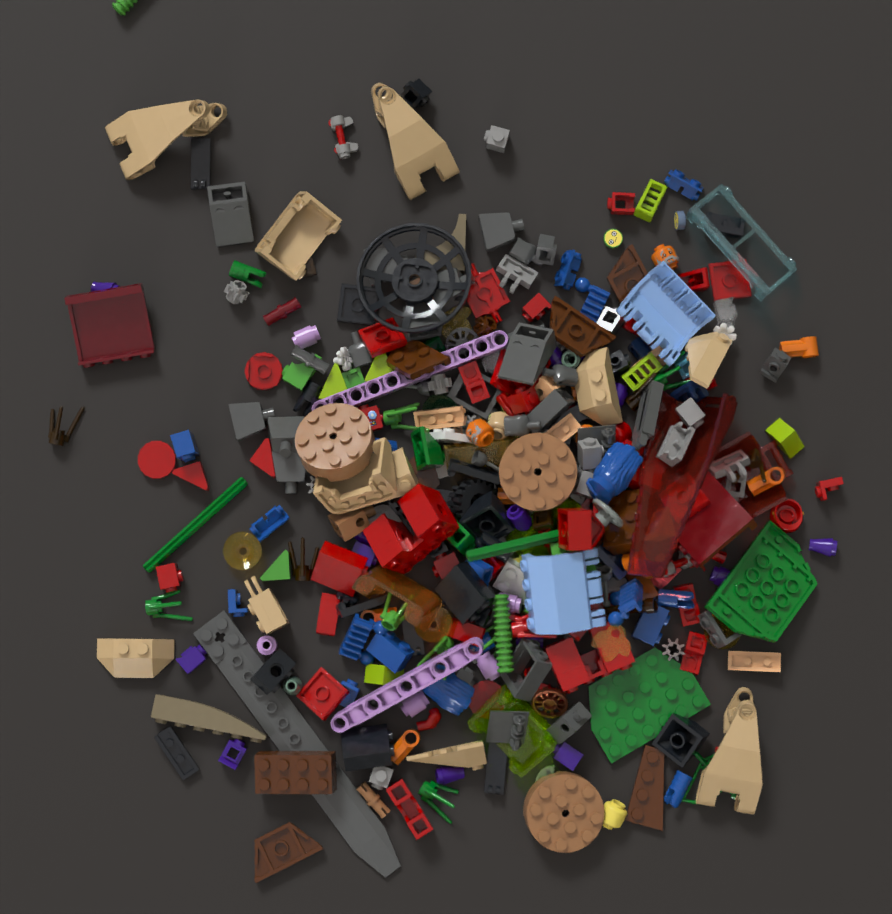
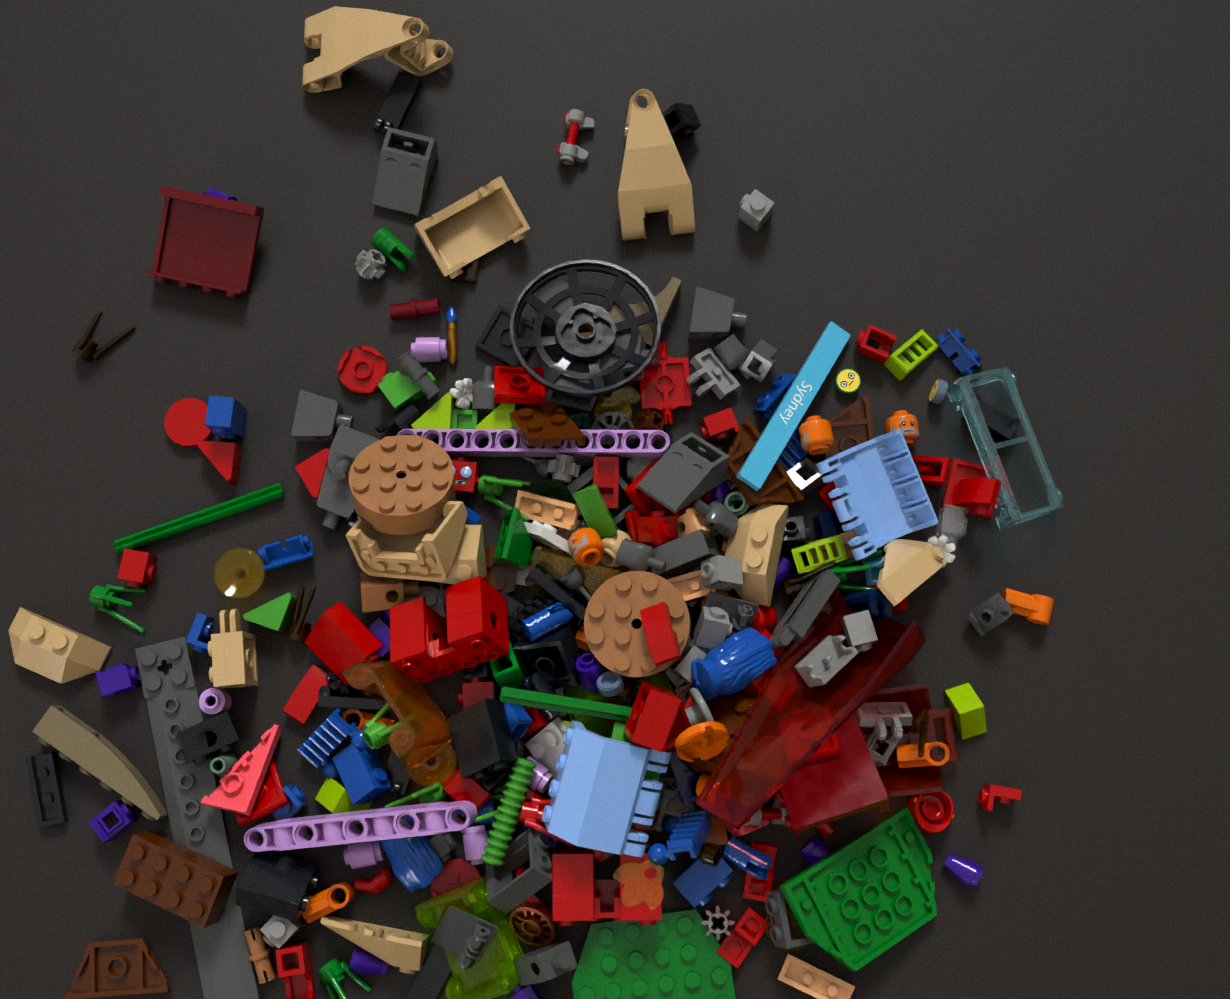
camera: 25 degrees right, 5 degrees down
none -> coral wing [201,724,282,816]
none -> pearl gold piece [446,307,458,366]
none -> blue hinge [521,602,573,642]
none -> bright green slope [573,483,618,538]
none -> sand blue tile [596,671,624,697]
none -> red slope [640,602,681,666]
none -> orange tile [675,722,730,762]
none -> light grey brick [701,555,743,591]
none -> medium azure tile [736,321,851,491]
none -> orange head [799,416,834,455]
none -> red slope [954,478,1001,508]

